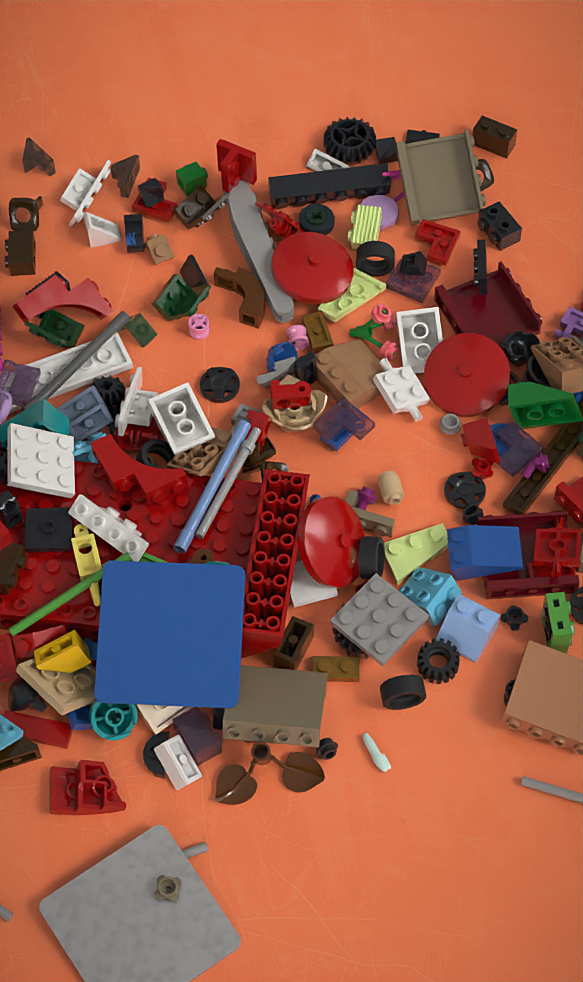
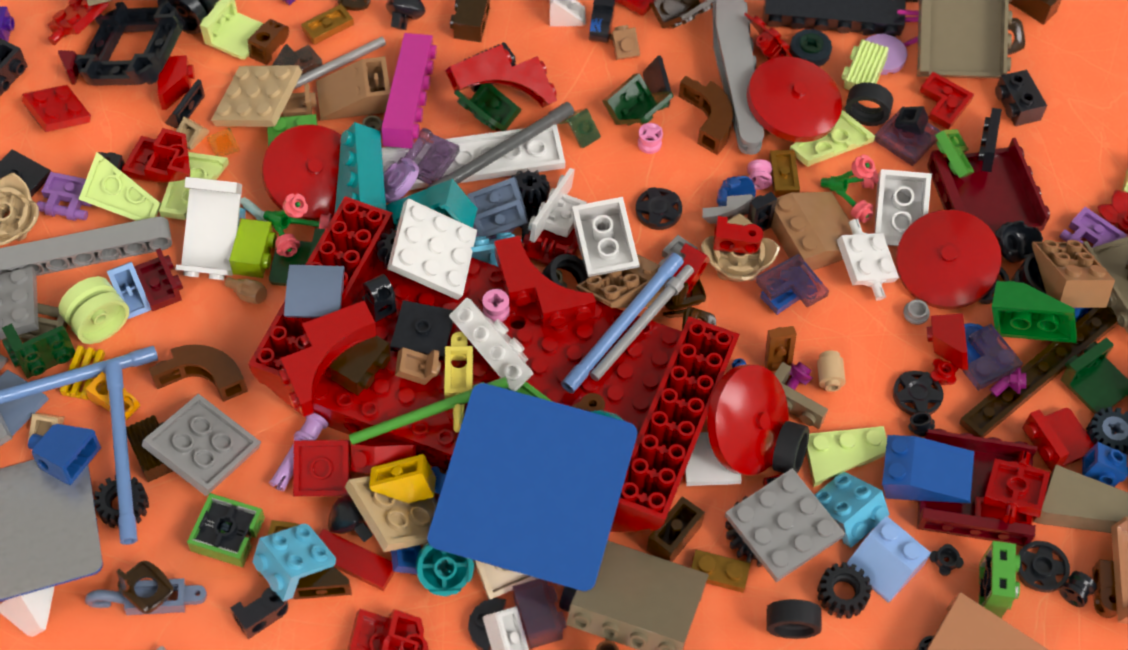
camera: 10 degrees right, 0 degrees up
none -> medium nougat bracket [395,347,441,385]
none -> bright pink wheel [482,289,510,322]
none -> dark orange plate [764,326,797,371]
none -> bright green plate [935,129,974,178]

